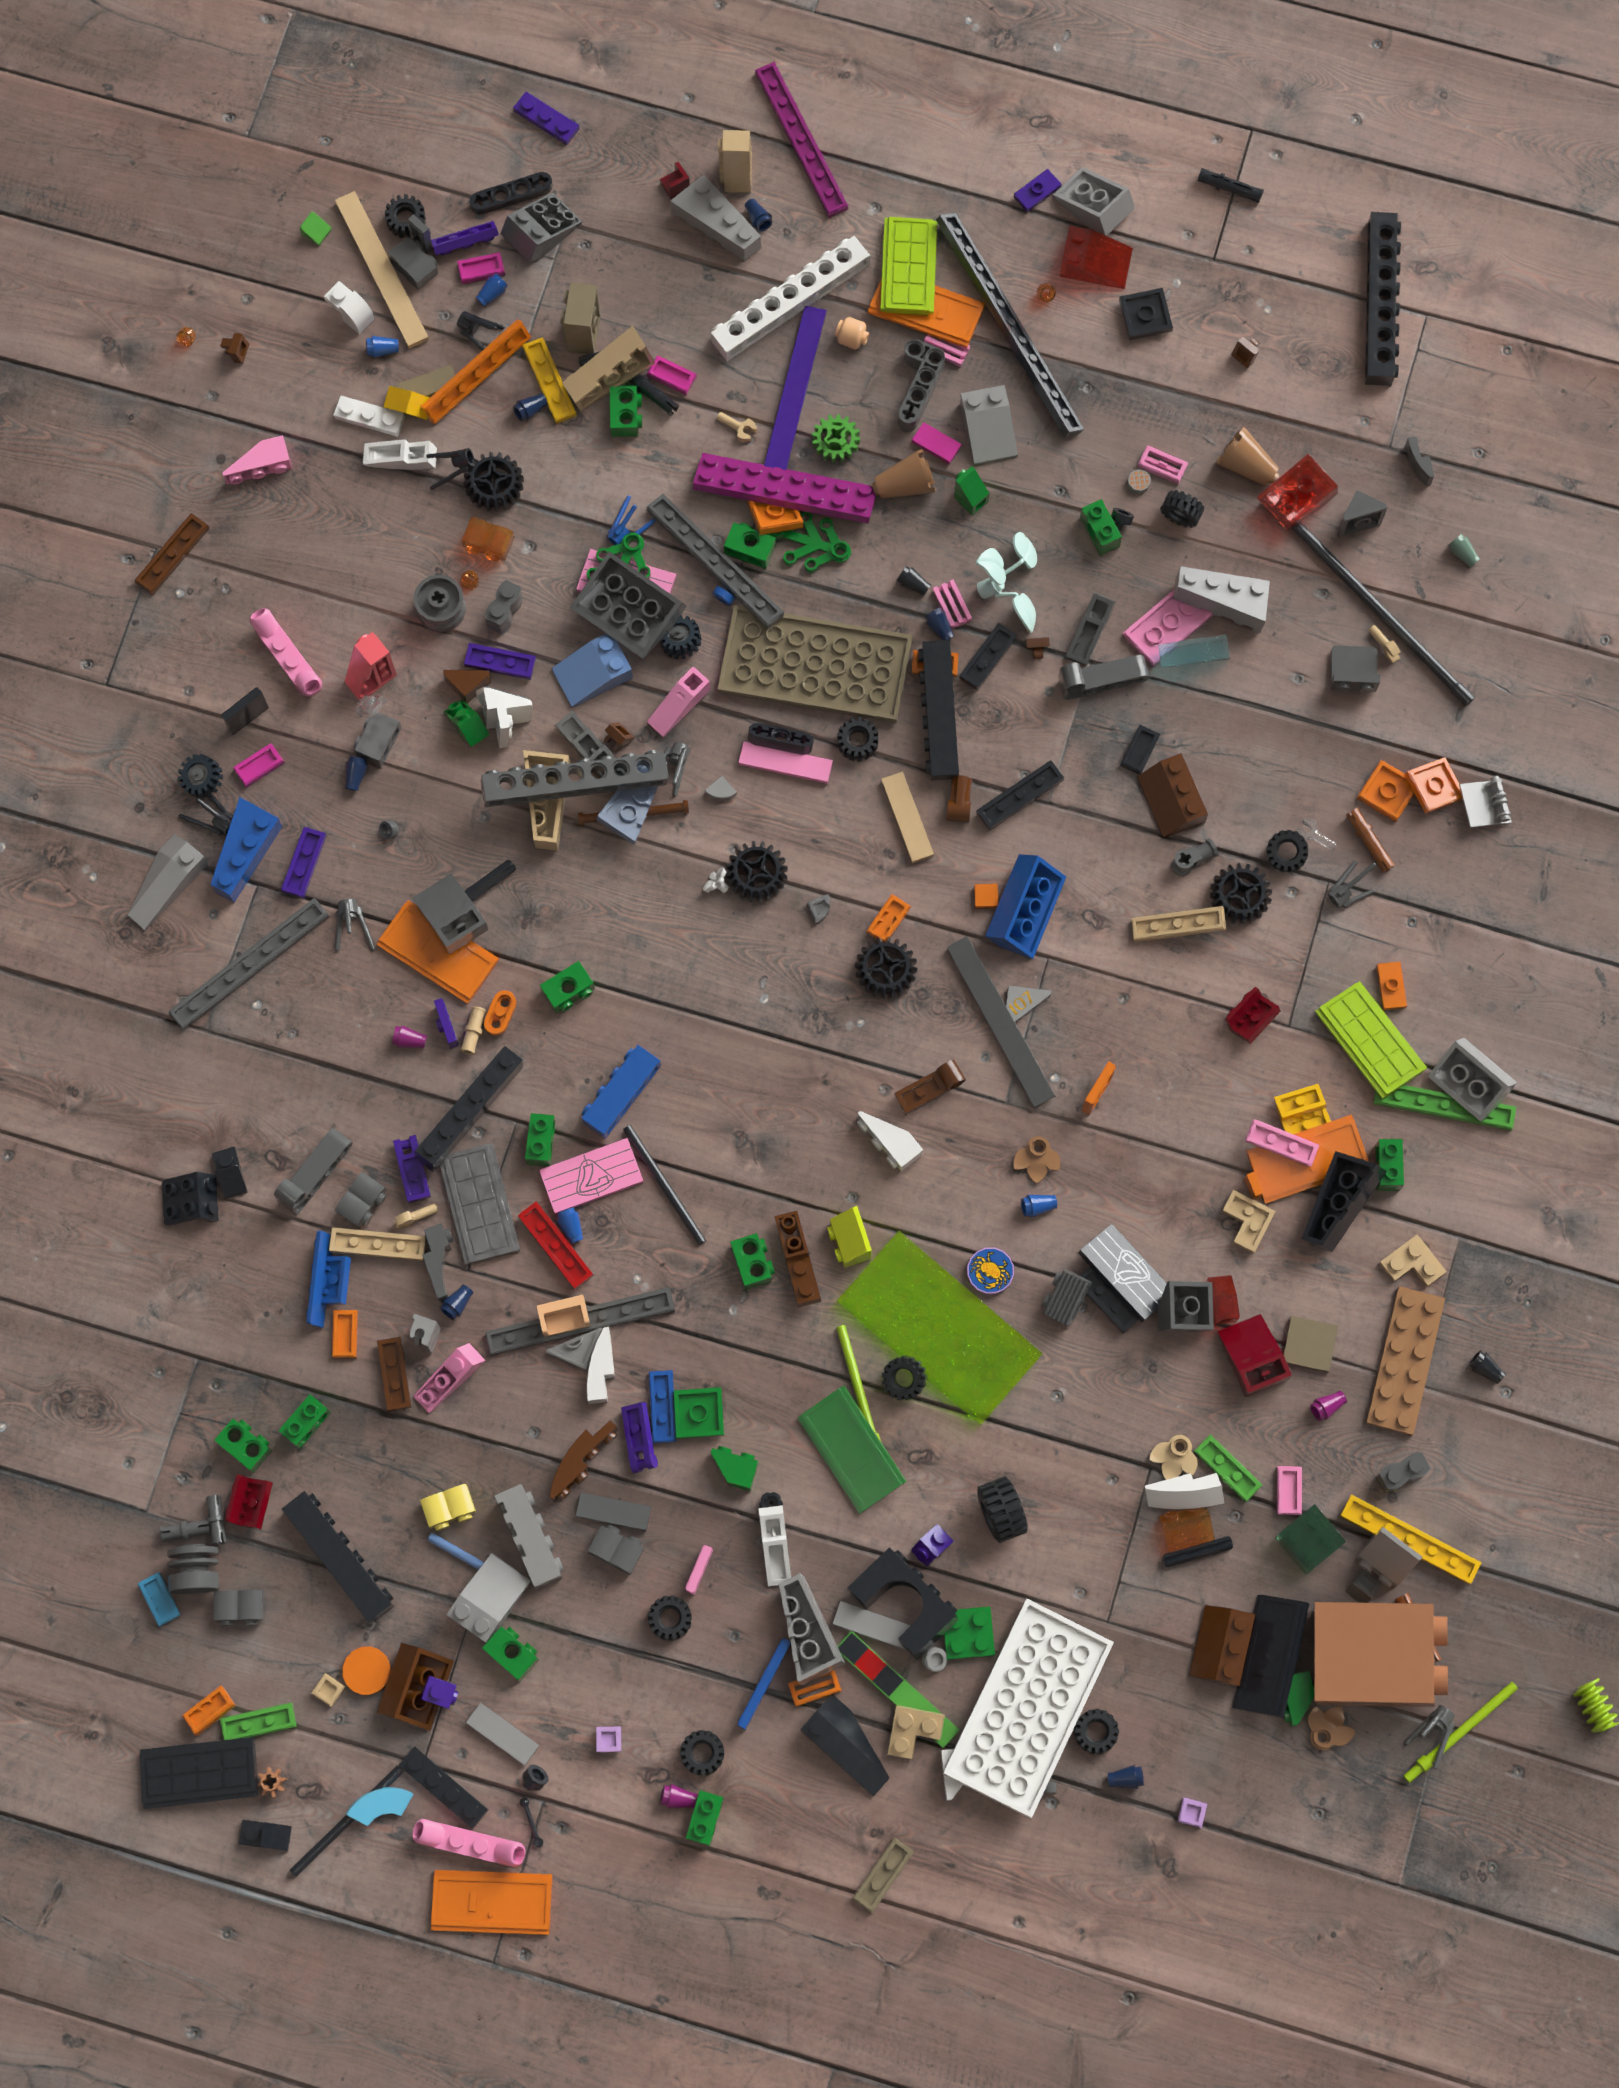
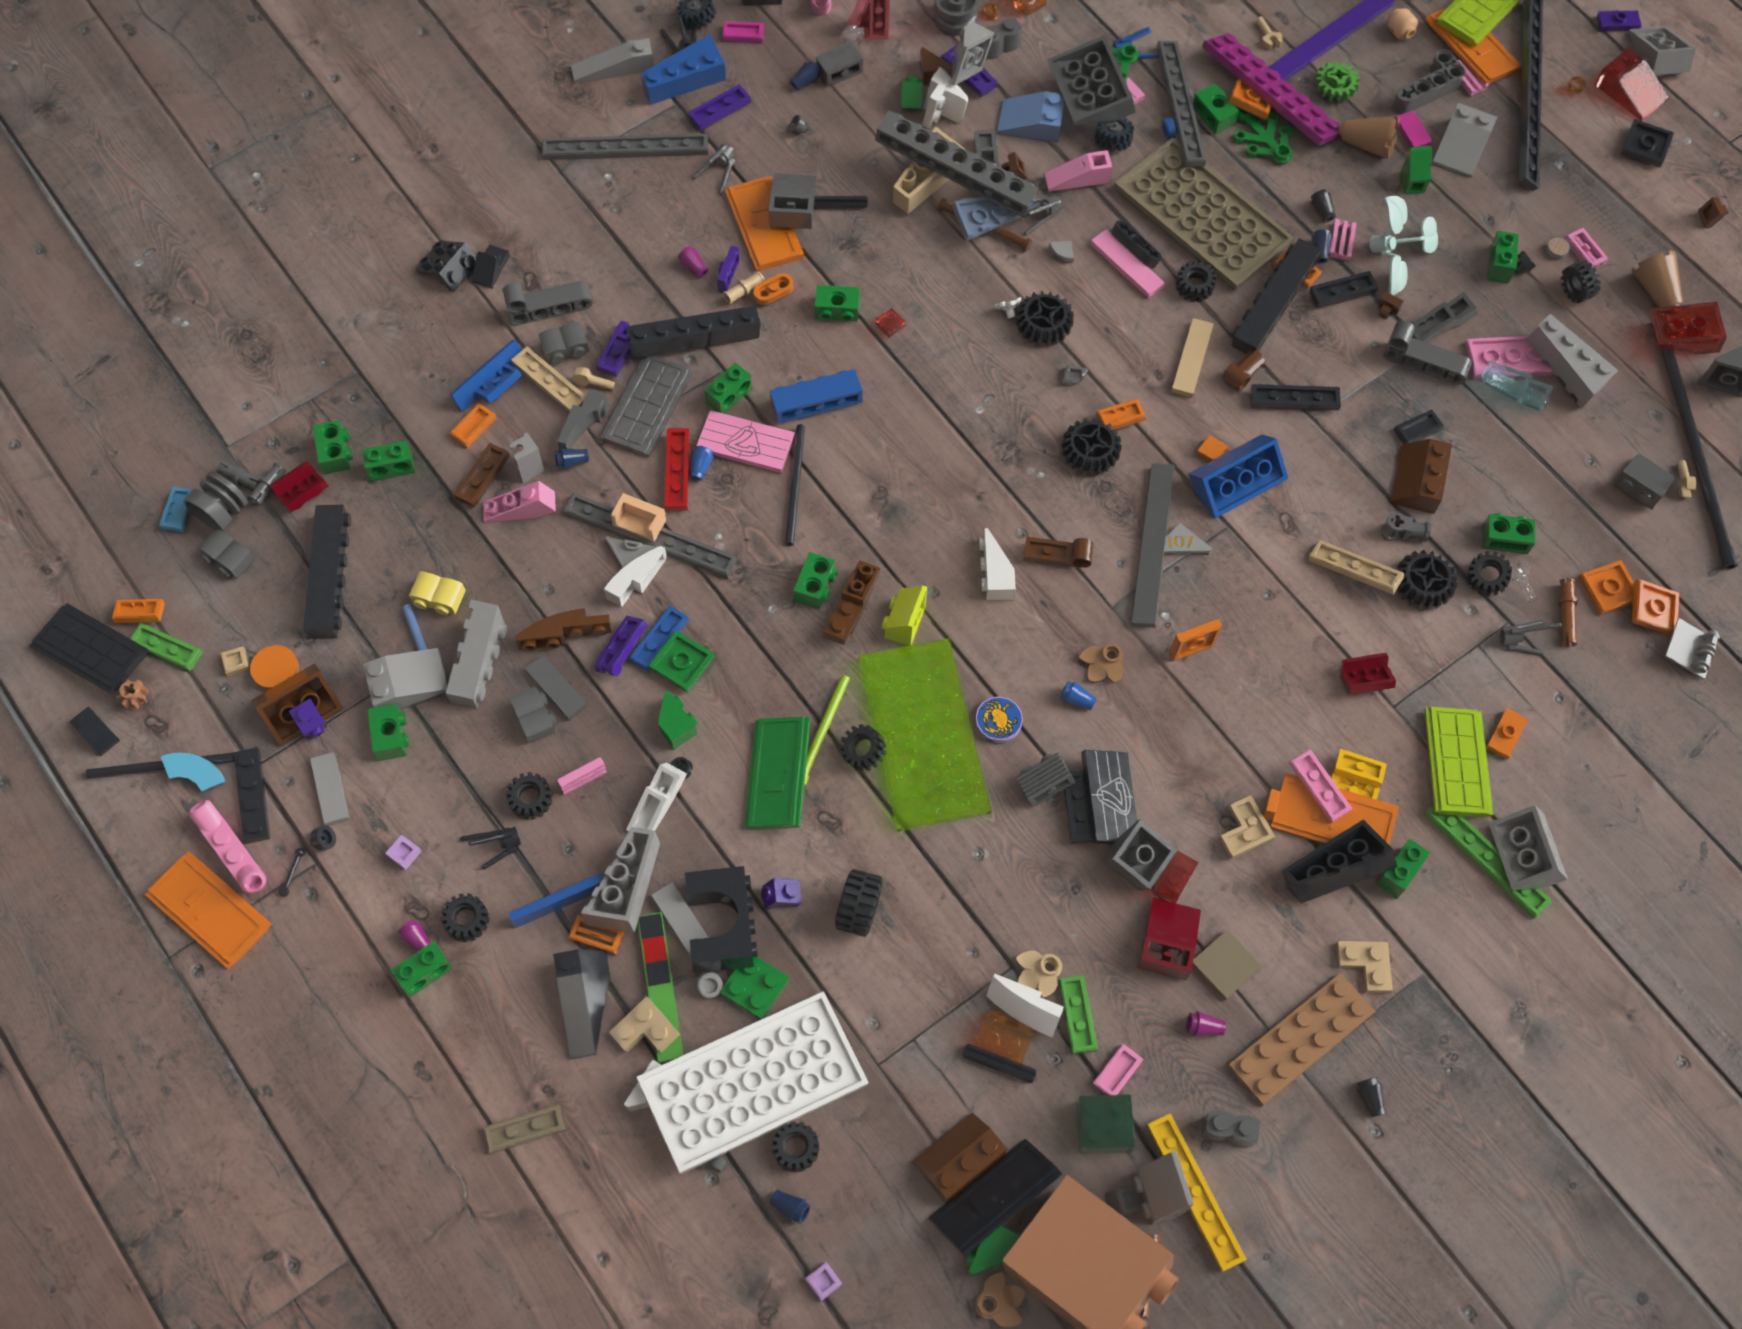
camera: 35 degrees right, 10 degrees down
none -> black plant [460,826,521,869]
none -> clear red plate [875,308,906,338]
none -> light grey slope [951,22,994,86]
none -> green brick [1482,513,1535,554]

